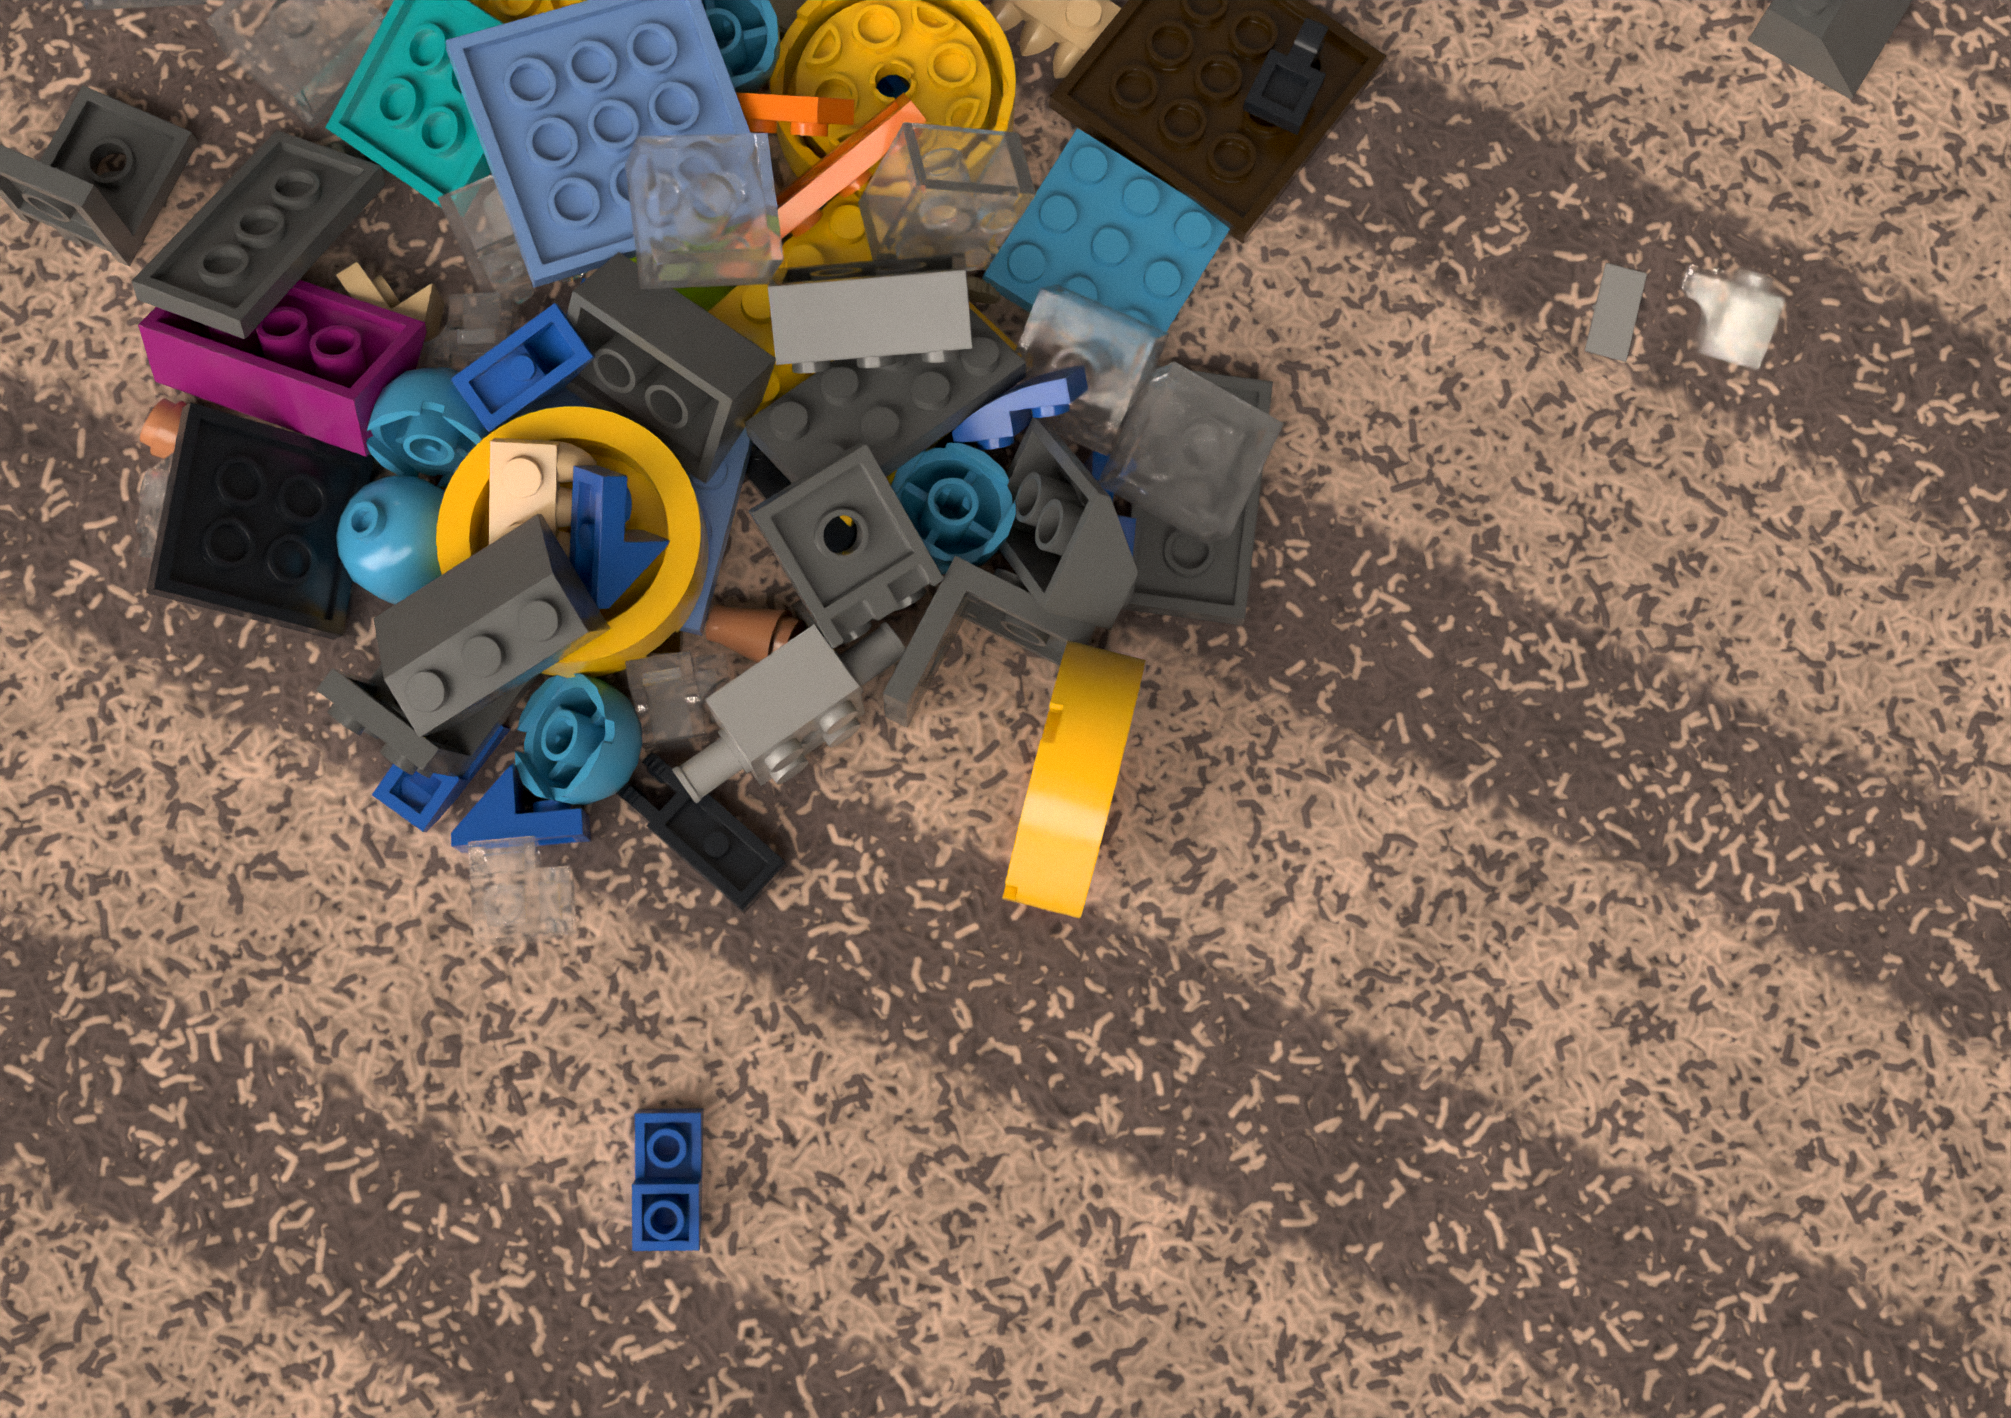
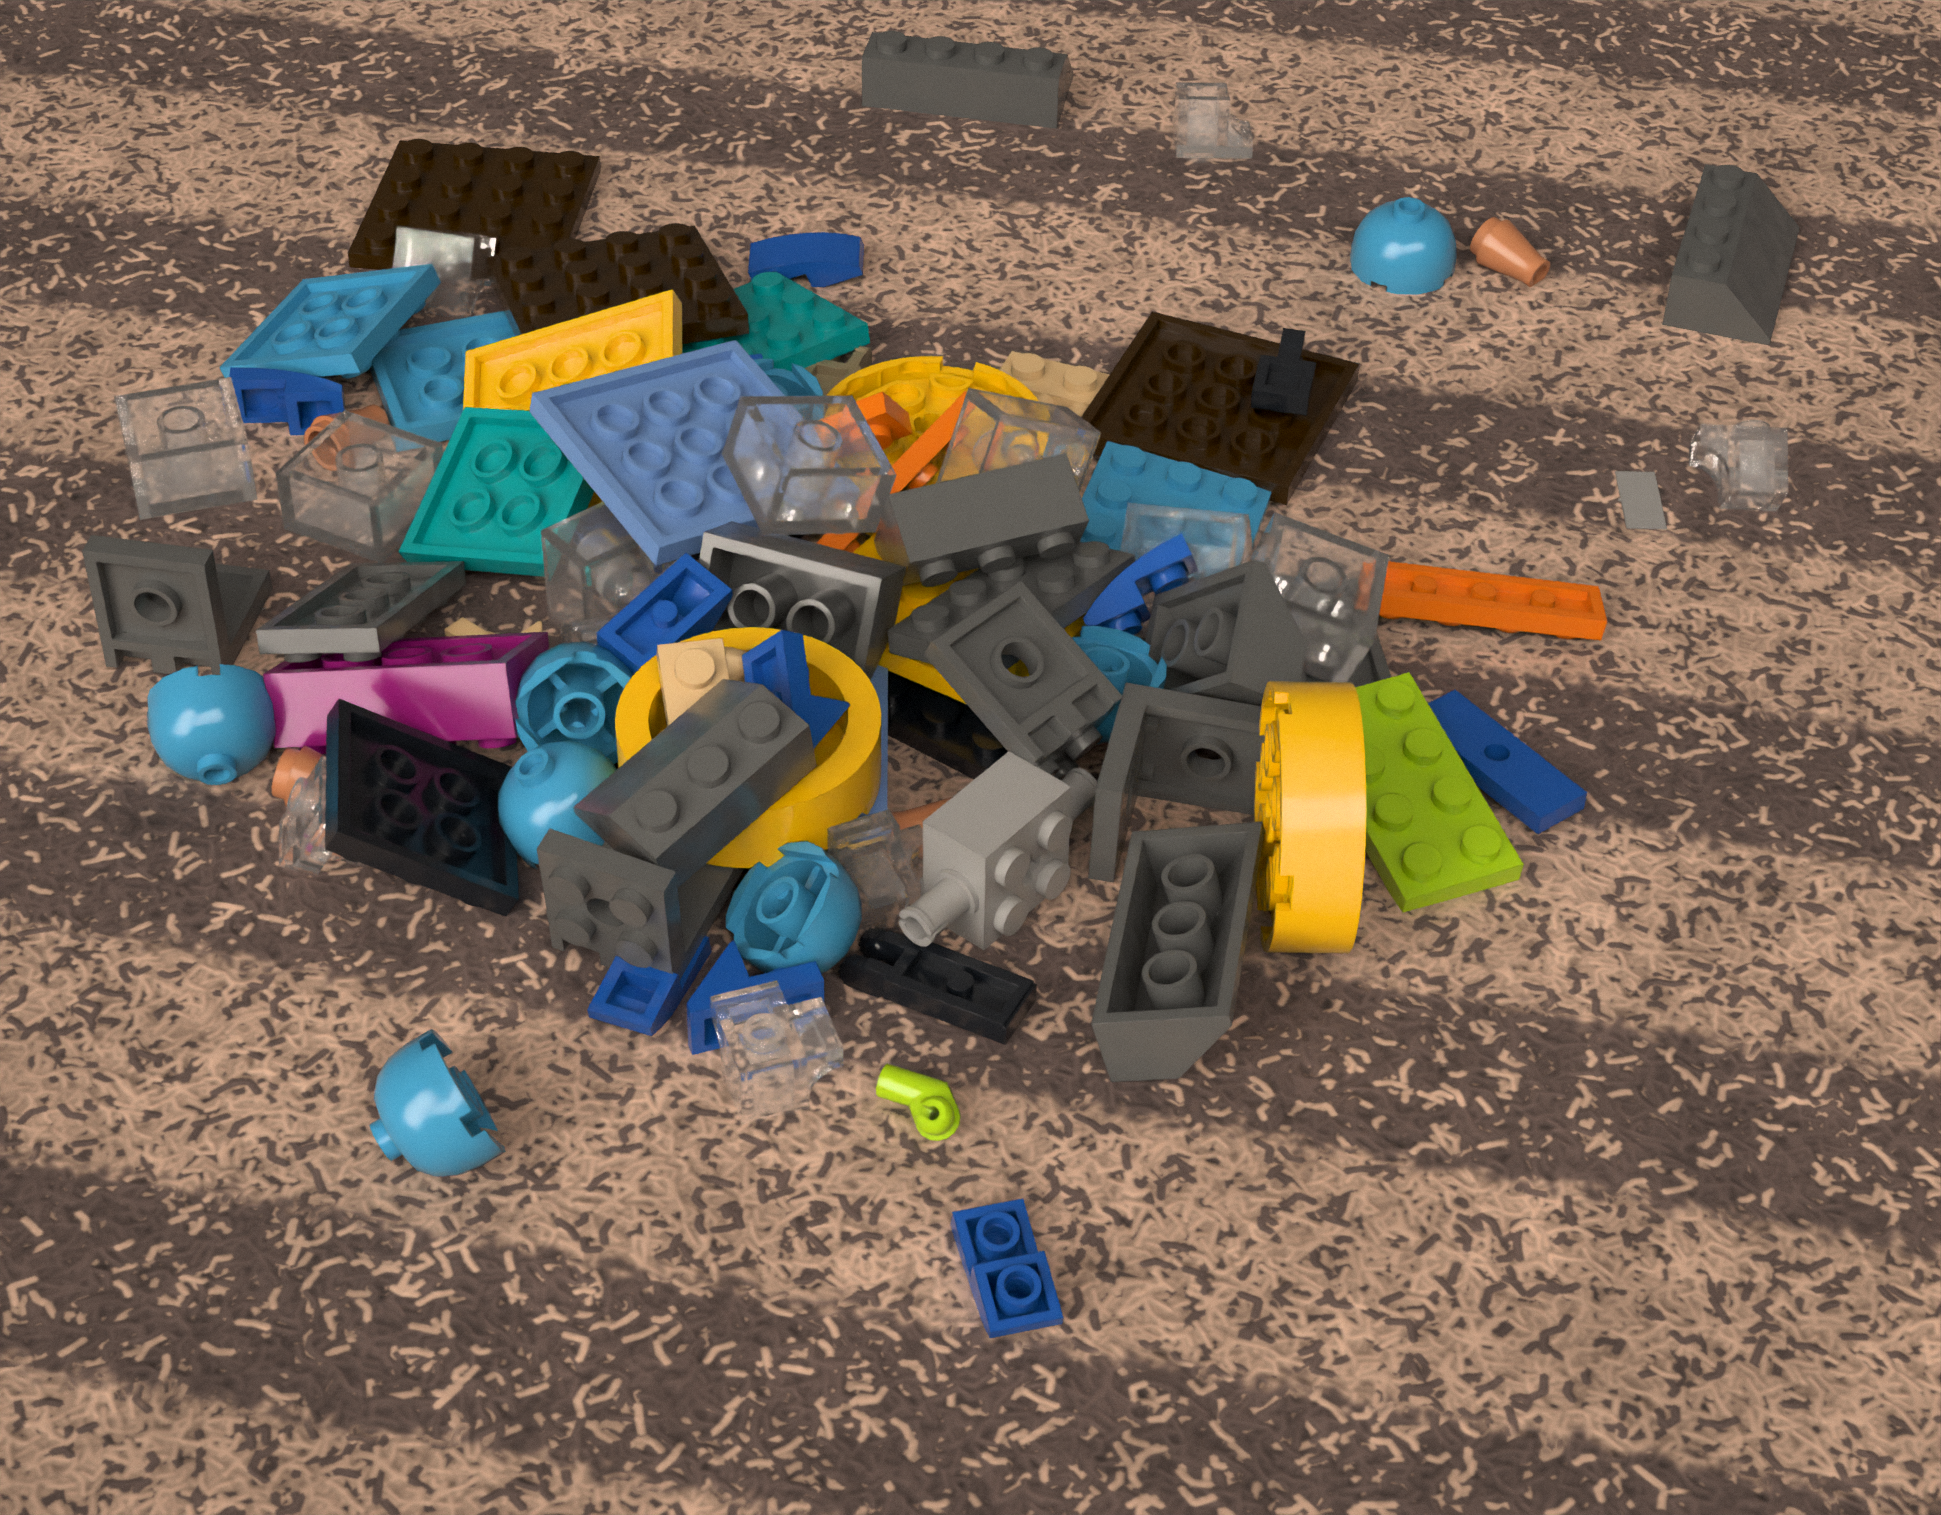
camera: 10 degrees left, 35 degrees down
none -> dark azure cylinder [147,664,276,785]
none -> dark azure cylinder [369,1029,506,1177]
none -> lime arm [876,1063,961,1141]
none -> dark grey slope [1091,821,1265,1082]
none -> lime plate [1355,672,1524,913]
none -> orange plate [1359,558,1607,641]
none -> blue tile [1428,689,1587,834]

